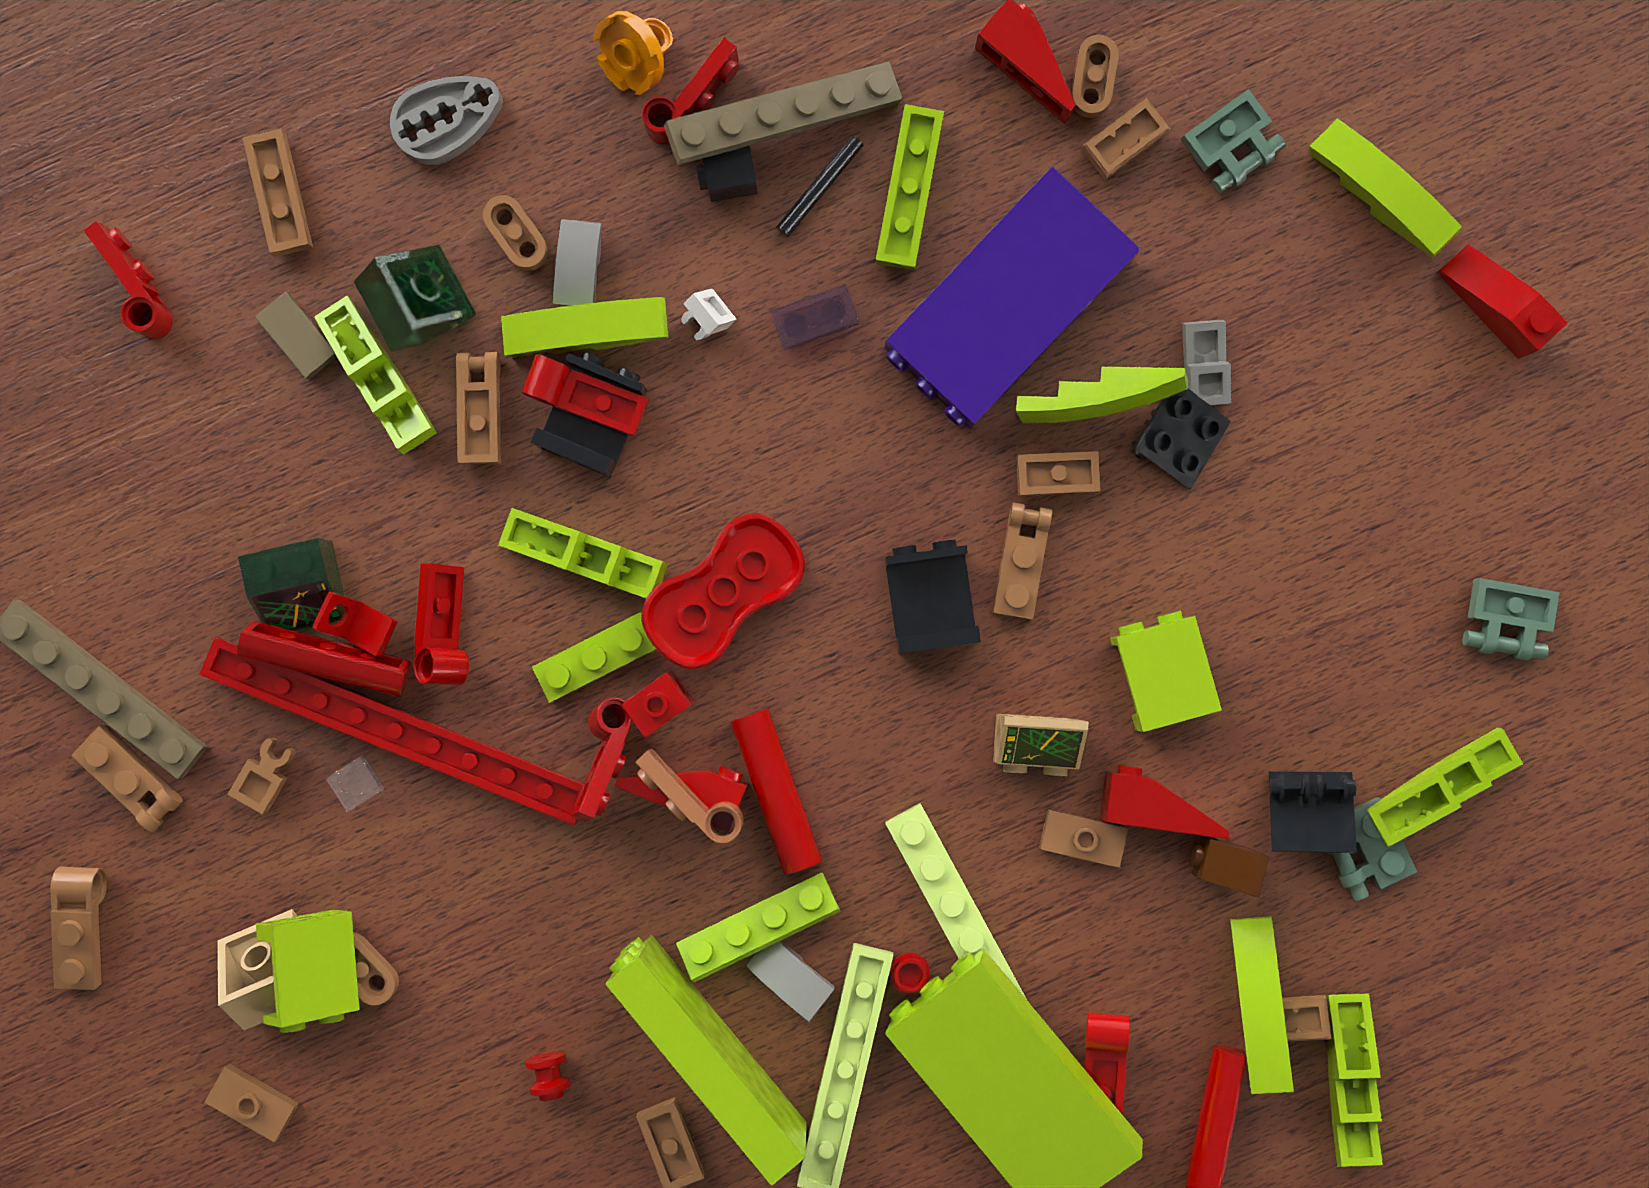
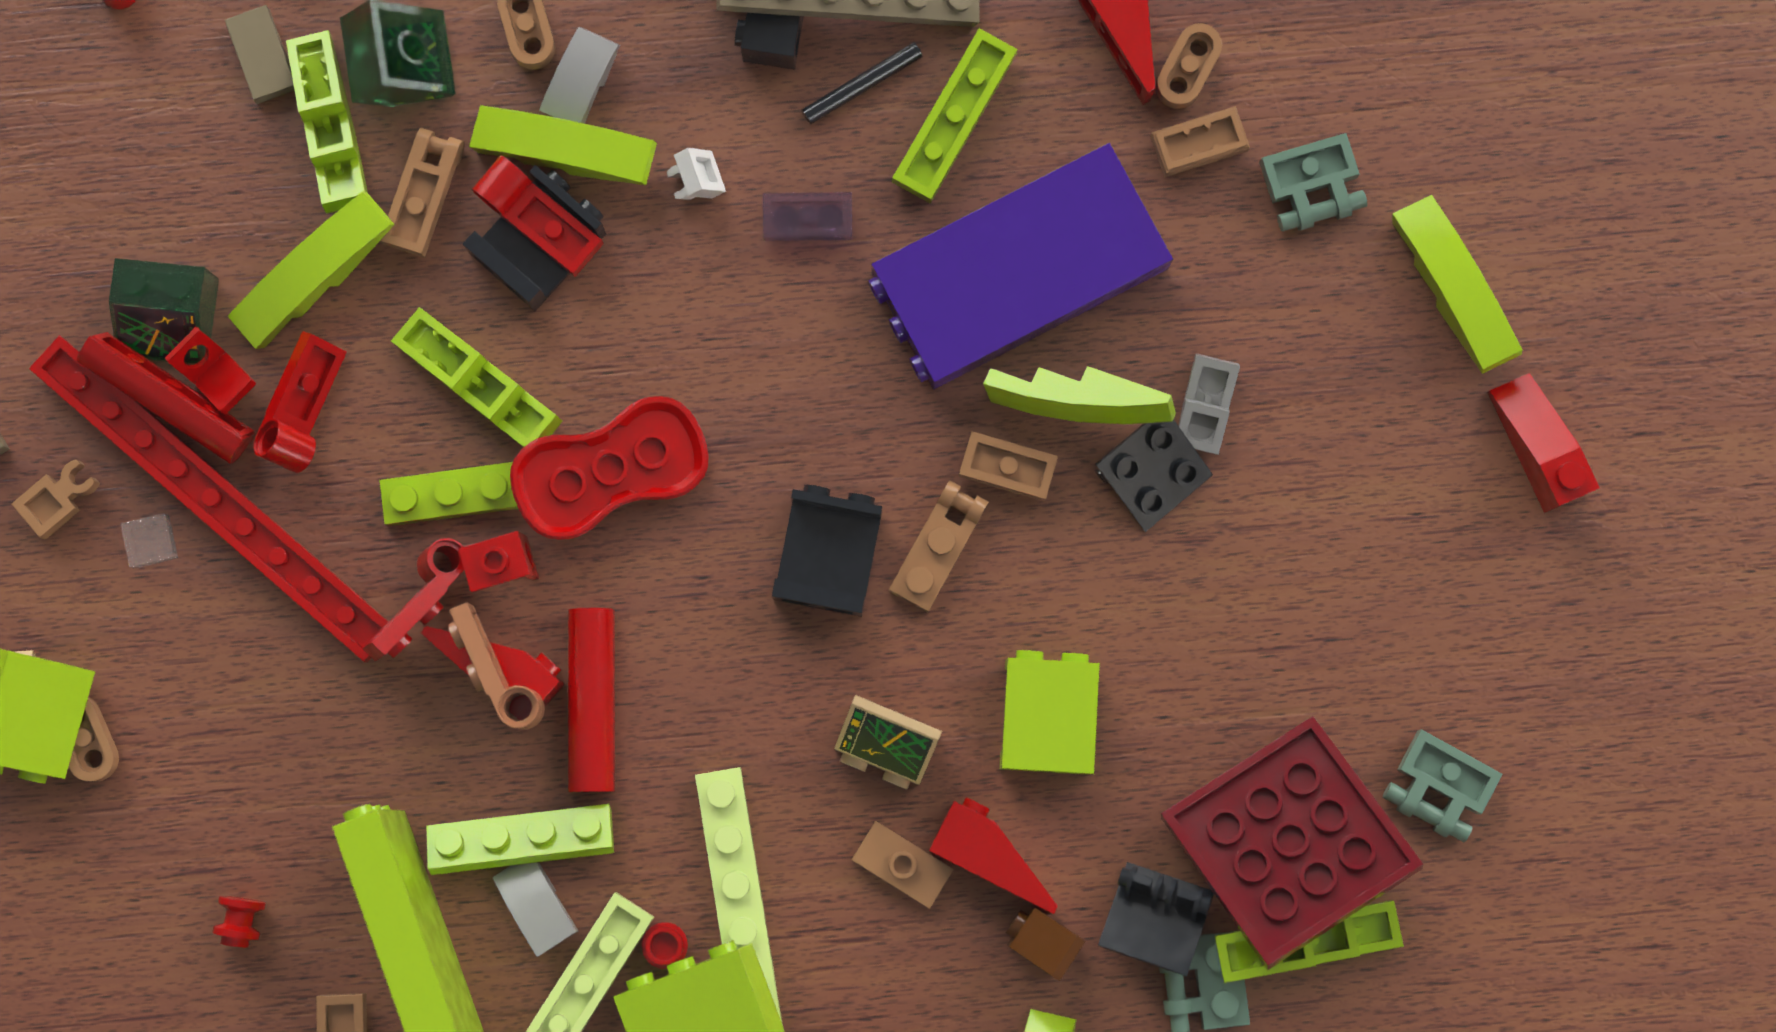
camera: 15 degrees right, 5 degrees down
none -> lime slope [228,192,395,349]
none -> dark red plate [1161,716,1424,970]

